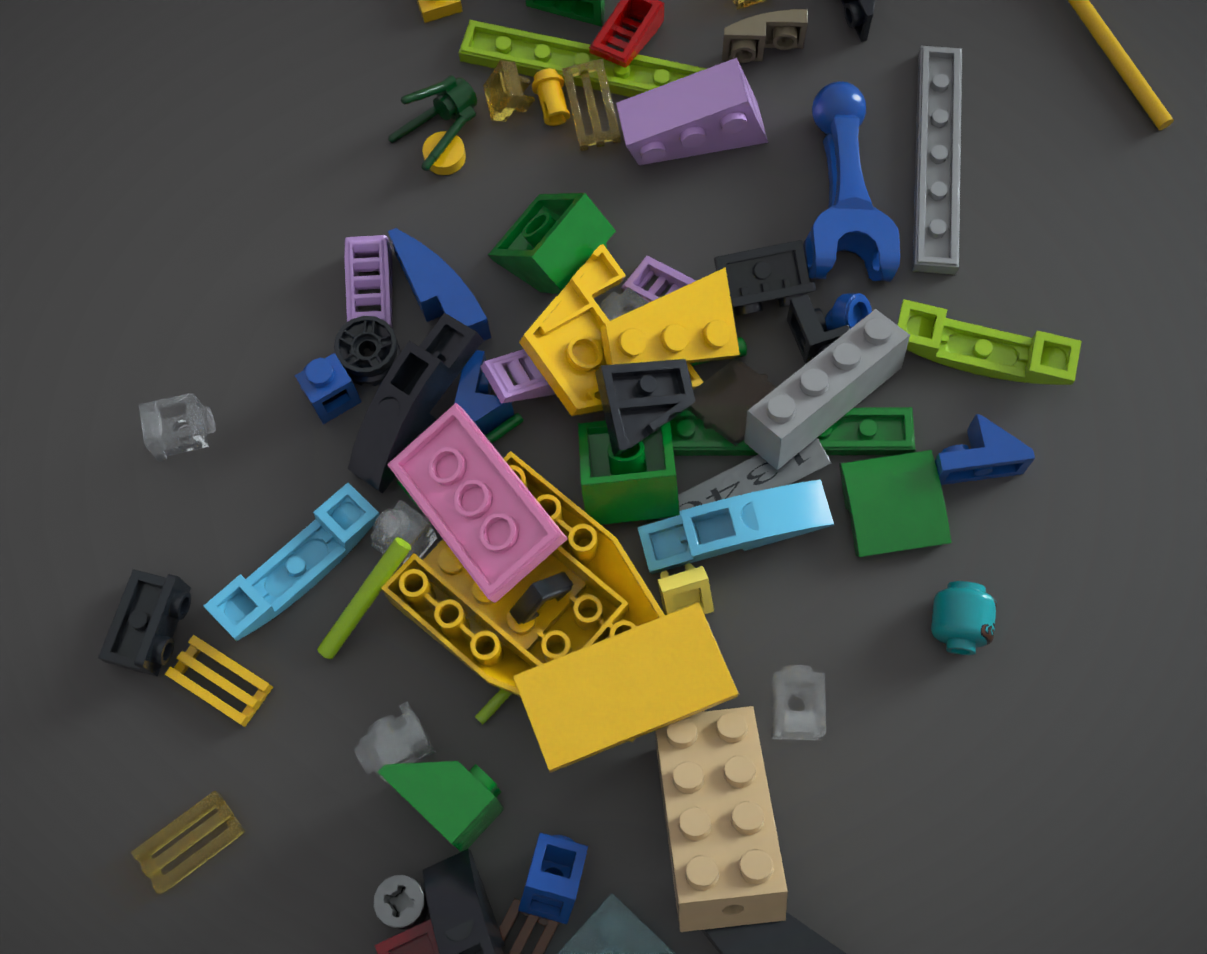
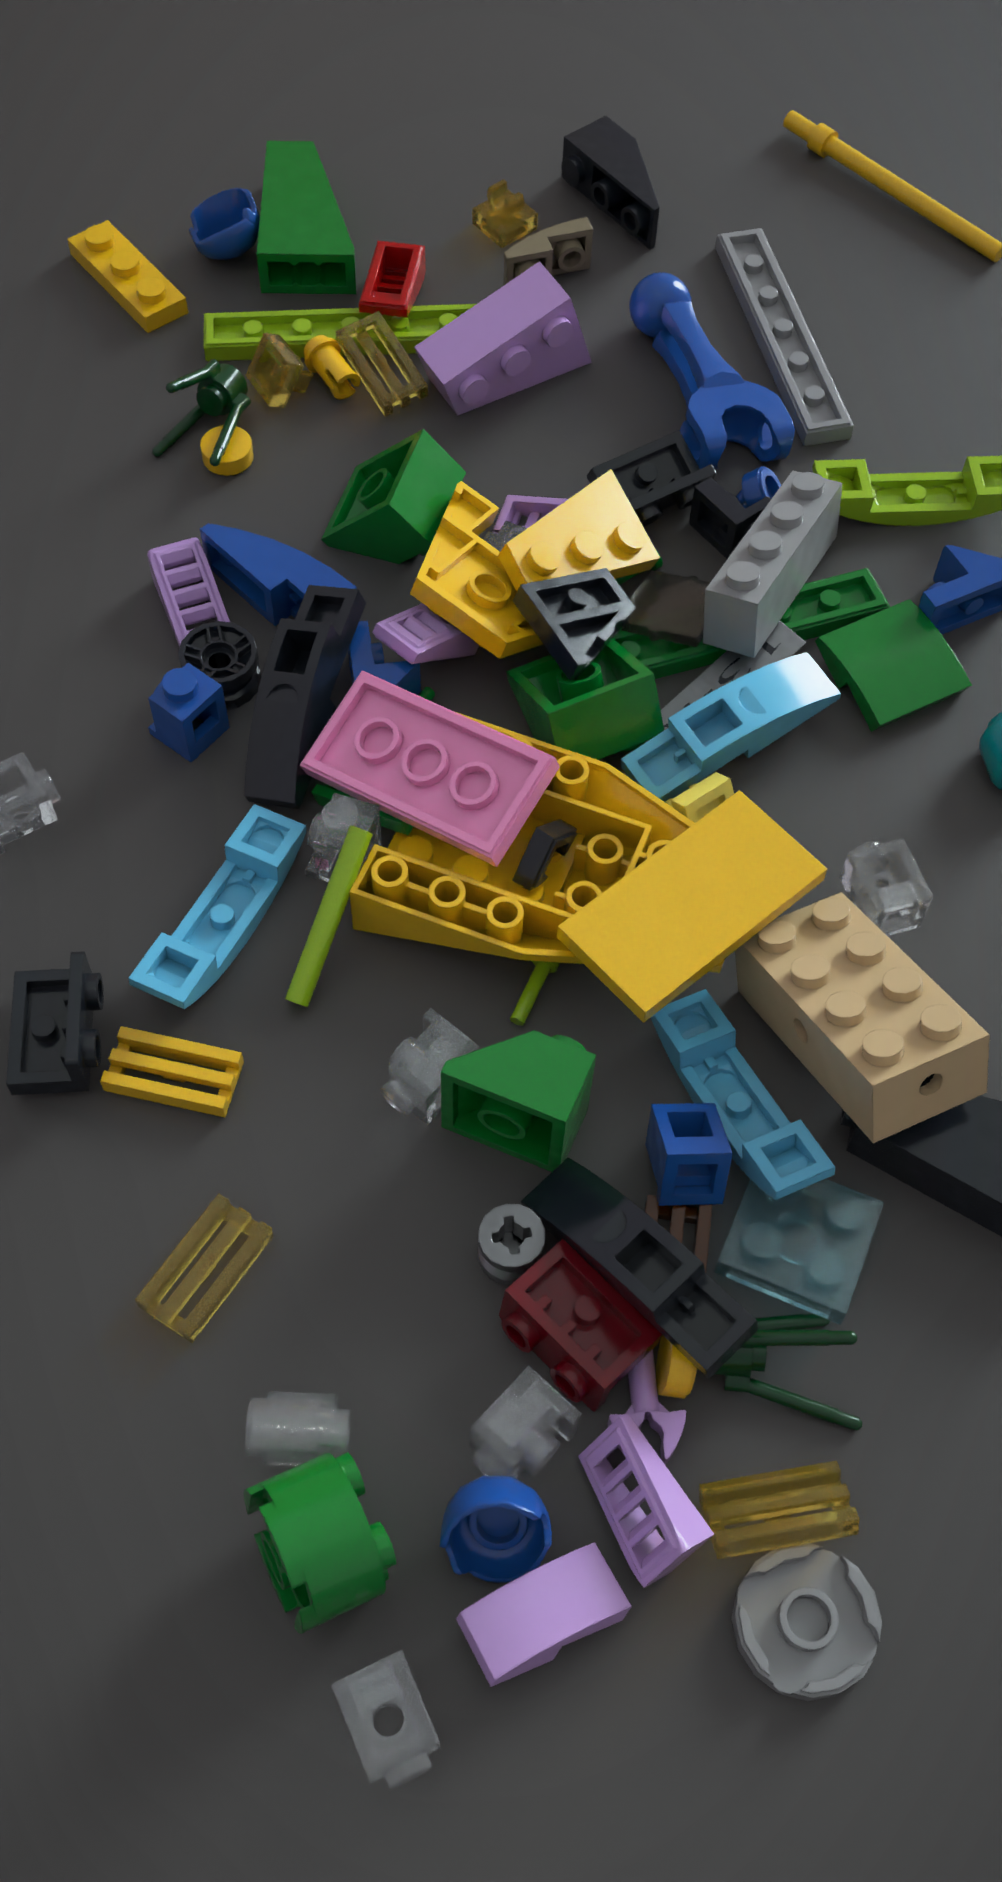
camera: 25 degrees left, 10 degrees down
none -> medium azure slope [651,989,835,1200]

